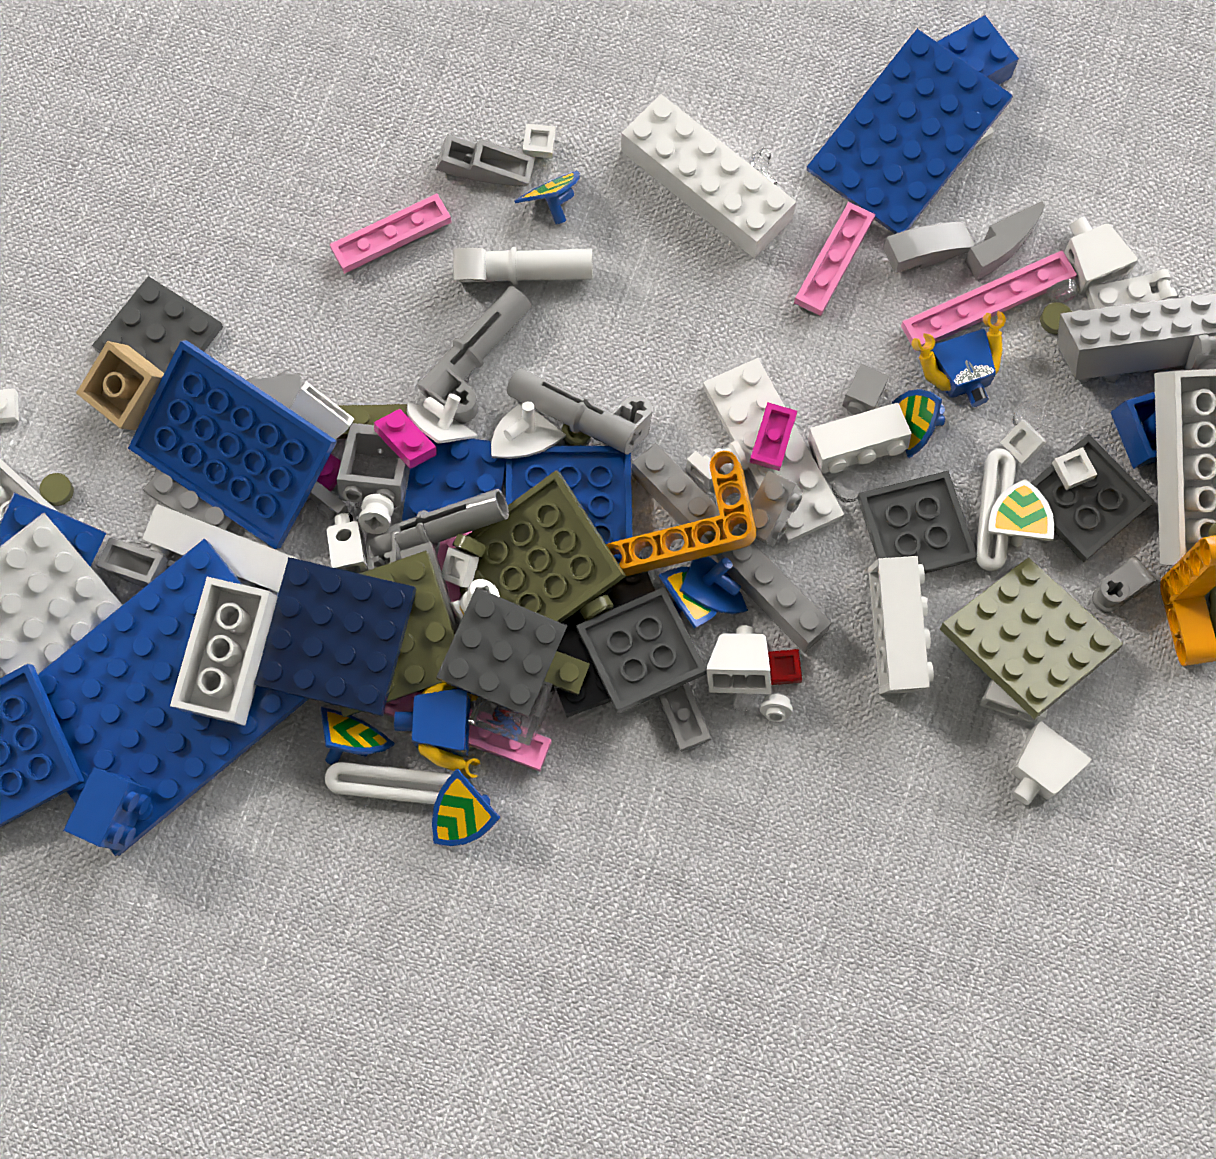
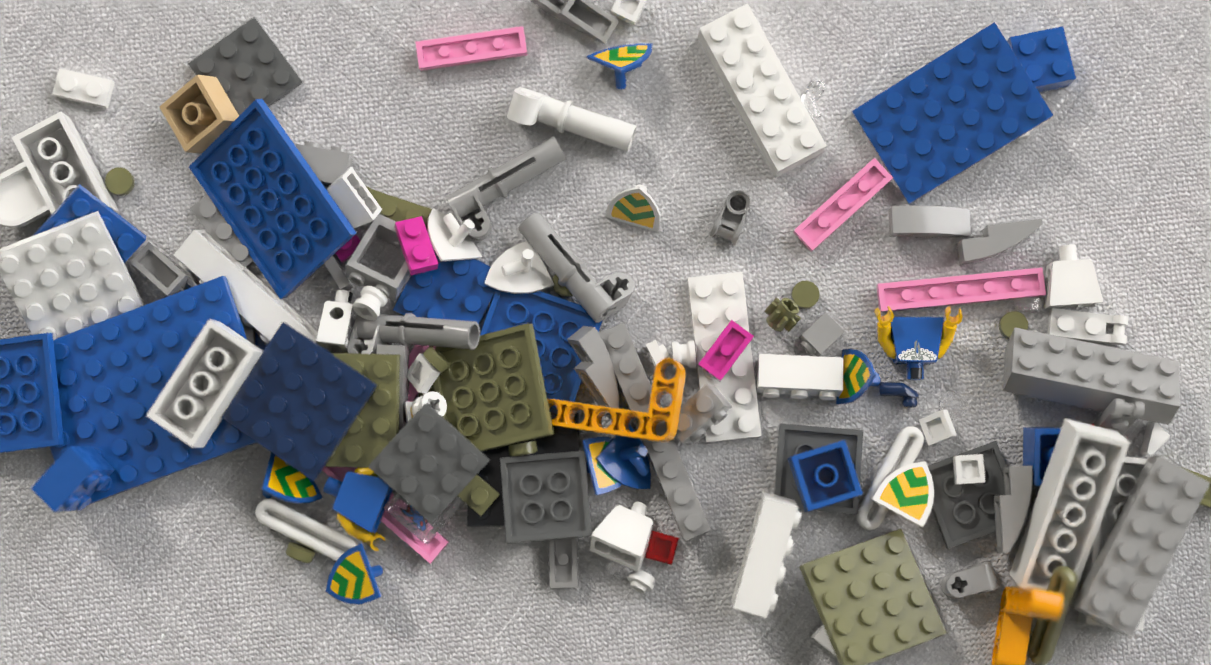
camera: 20 degrees right, 10 degrees up
none -> olive tile [285,542,315,563]
none -> light grey slope [567,326,619,409]
none -> shield [605,185,660,232]
none -> light grey piece [710,190,751,246]
none -> olive gear [765,298,801,332]
none -> blue brick [787,440,863,512]
none -> olive tile [791,281,820,309]
none -> dark blue arm [879,382,919,408]
none -> light grey slope [994,466,1032,553]

